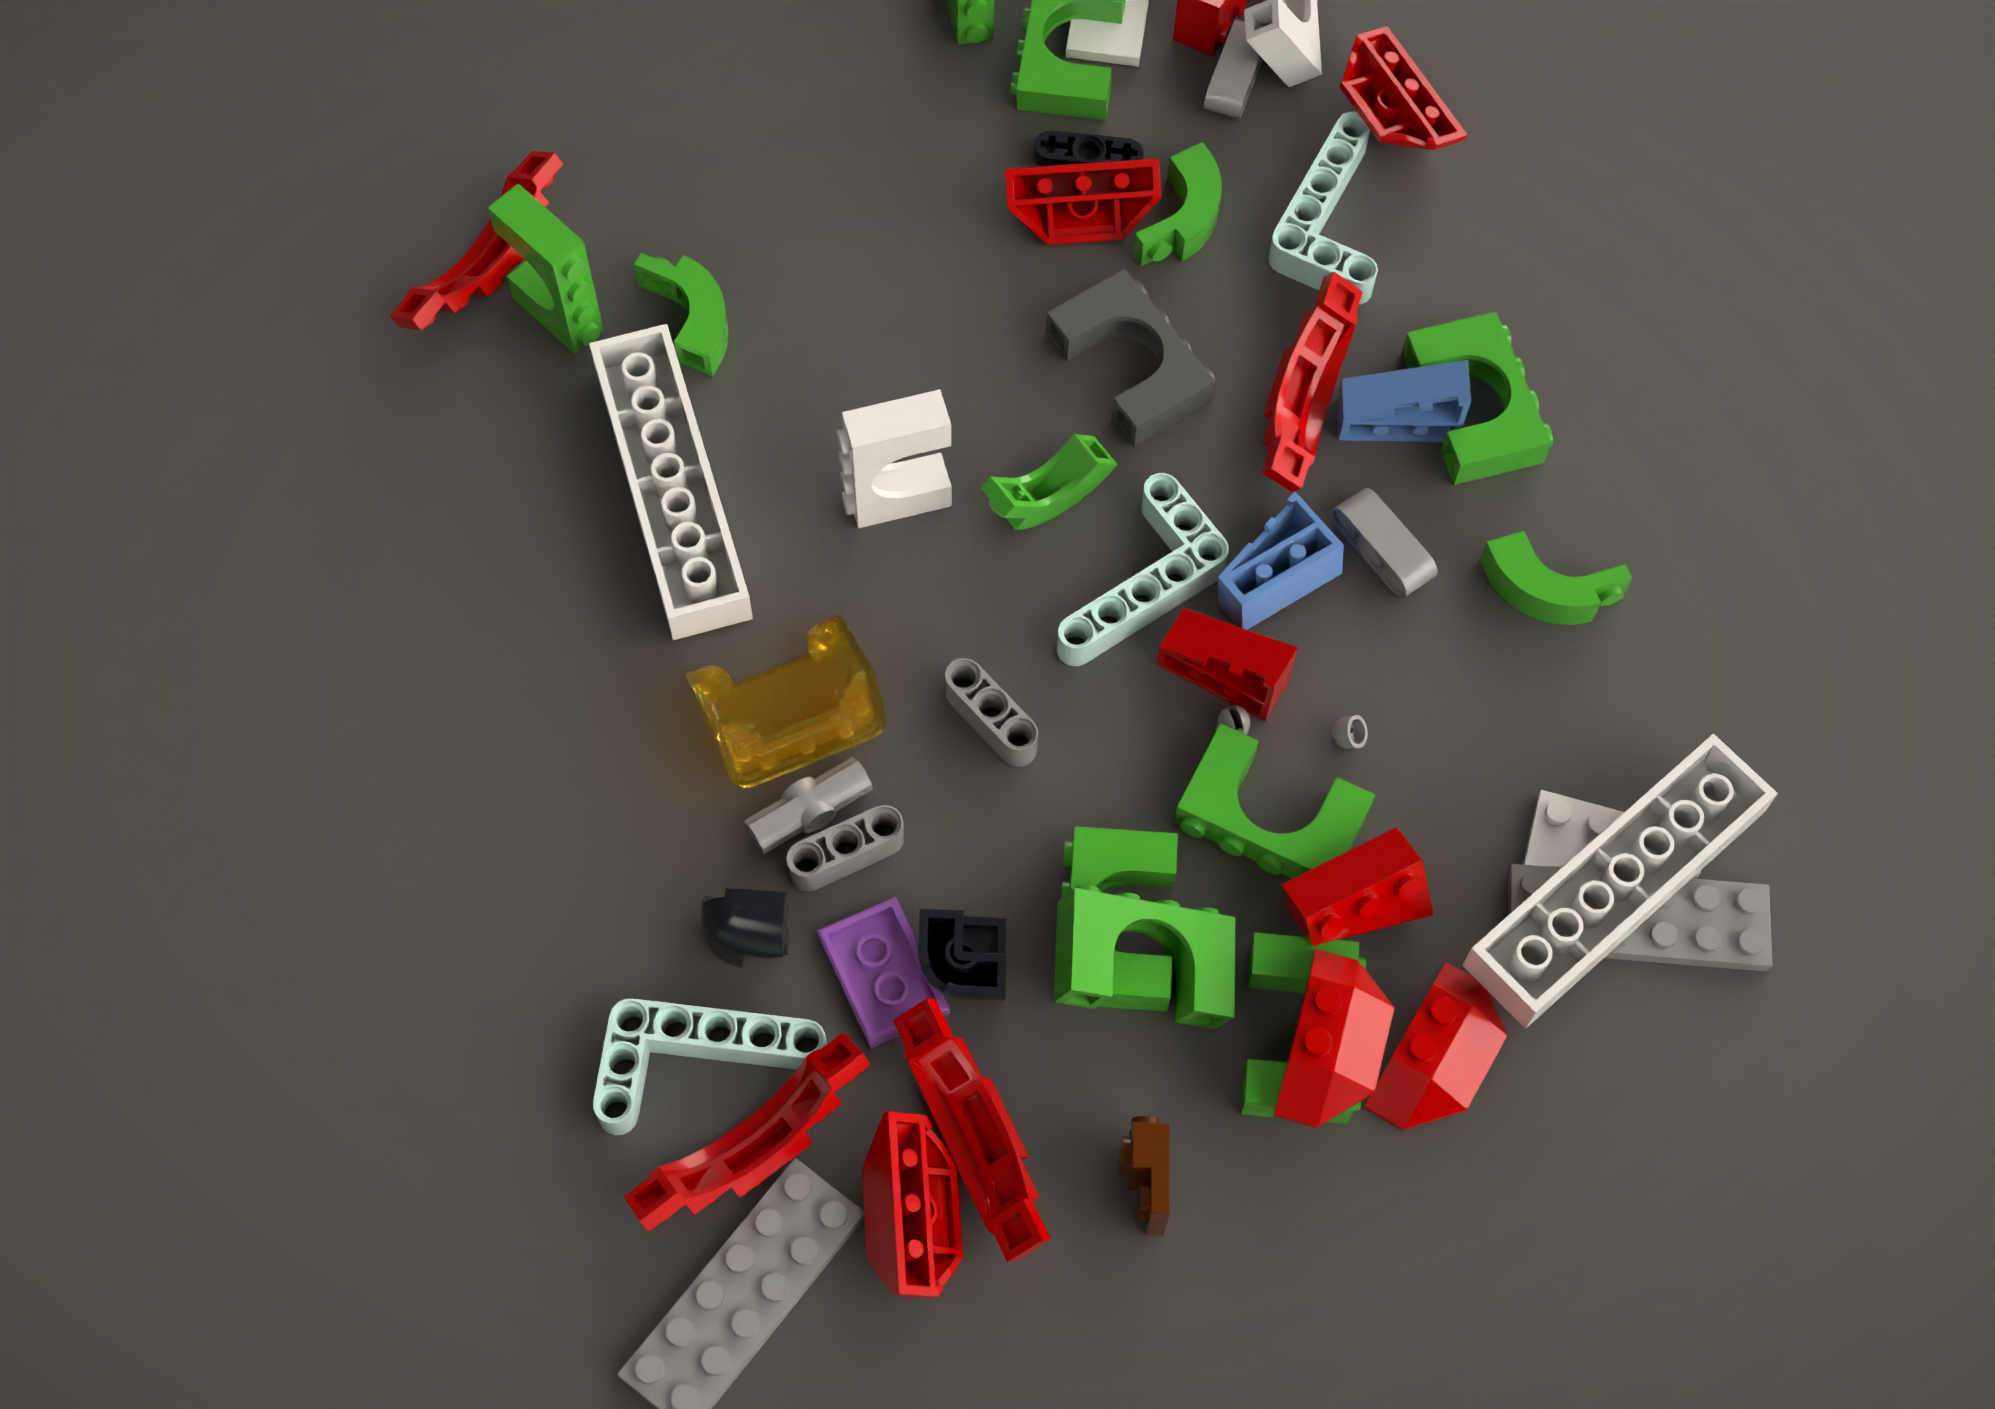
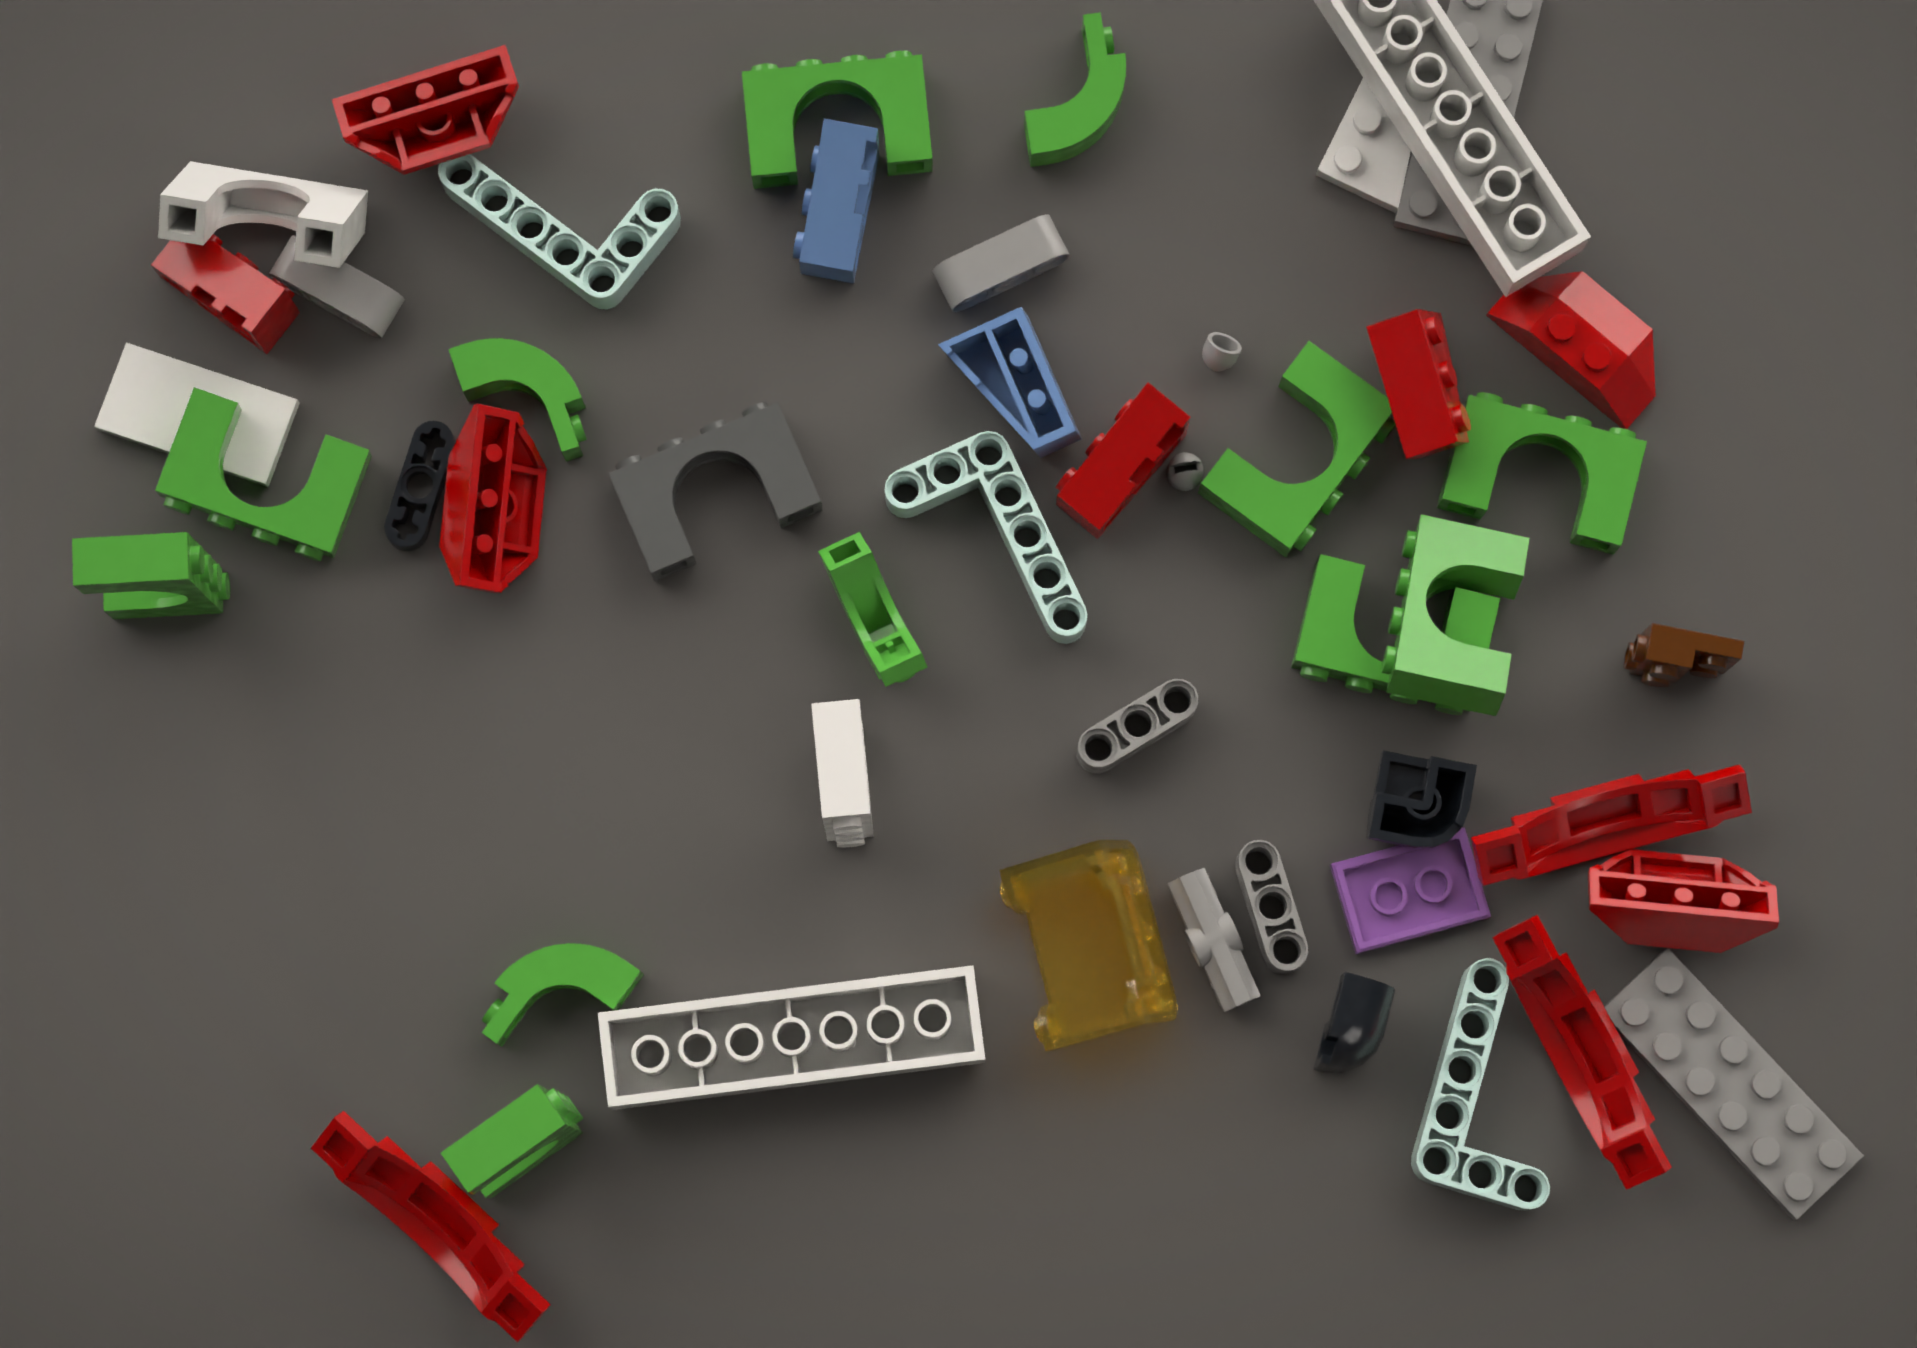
camera: 80 degrees left, 15 degrees up
red piece [1261,272,1363,493] -> none
red wedge [1273,949,1395,1128] -> none

